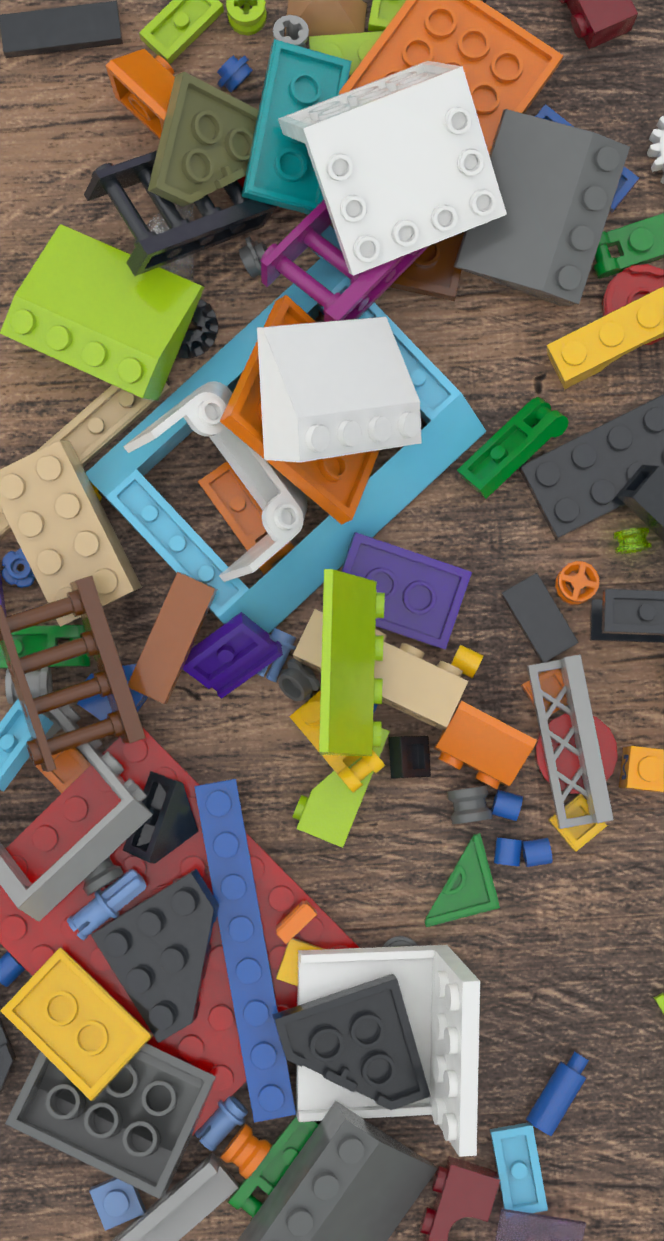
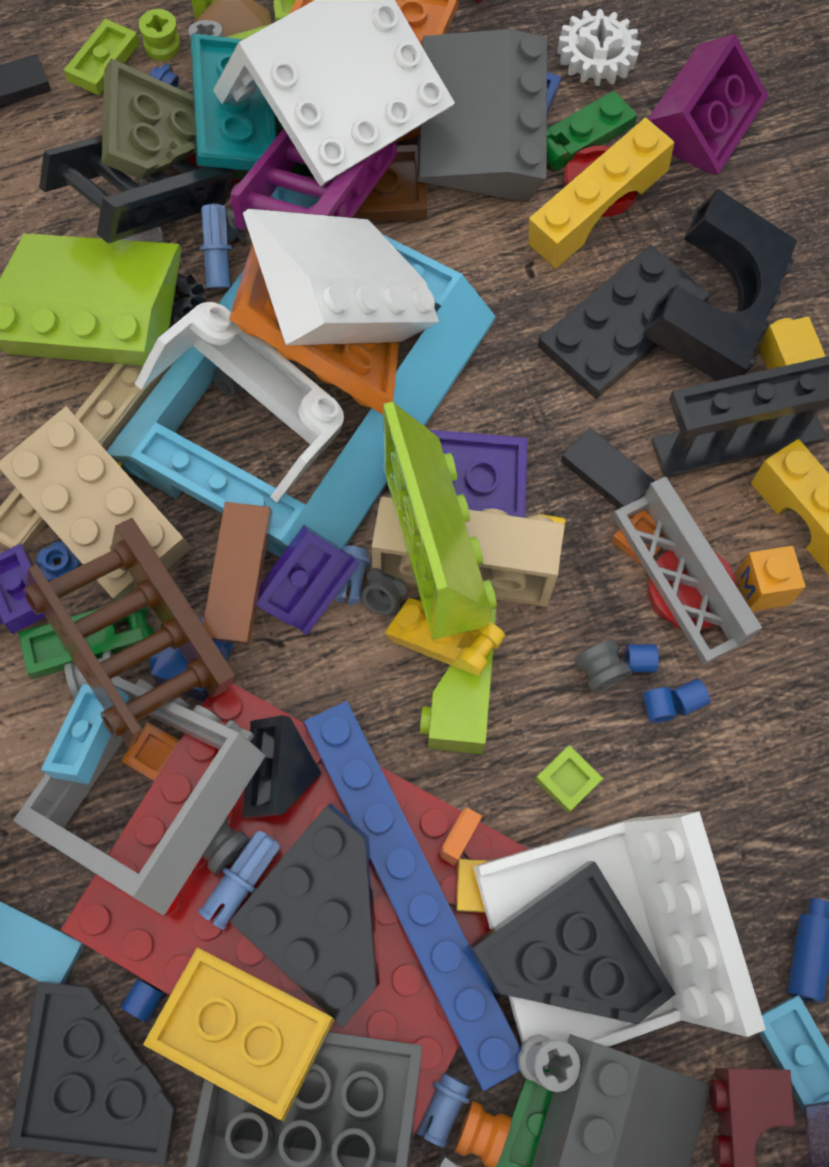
camera: 20 degrees left, 15 degrees down
orange slope [105,49,175,139] -> none
orange plate [198,461,294,575] -> none
black plate [389,736,431,779] -> none
green tile [424,833,500,927] -> none
orange slope [434,701,537,790] -> none
green plate [457,397,569,499] -> none
yellow tile [548,794,607,852] -> none
orange wheel [555,561,599,605] -> none
clear neon green bush [613,527,652,554] -> none
none -> medium blue axle [199,204,232,289]
none -> light grey bush [517,1034,581,1092]
none -> lime plate [535,745,604,814]

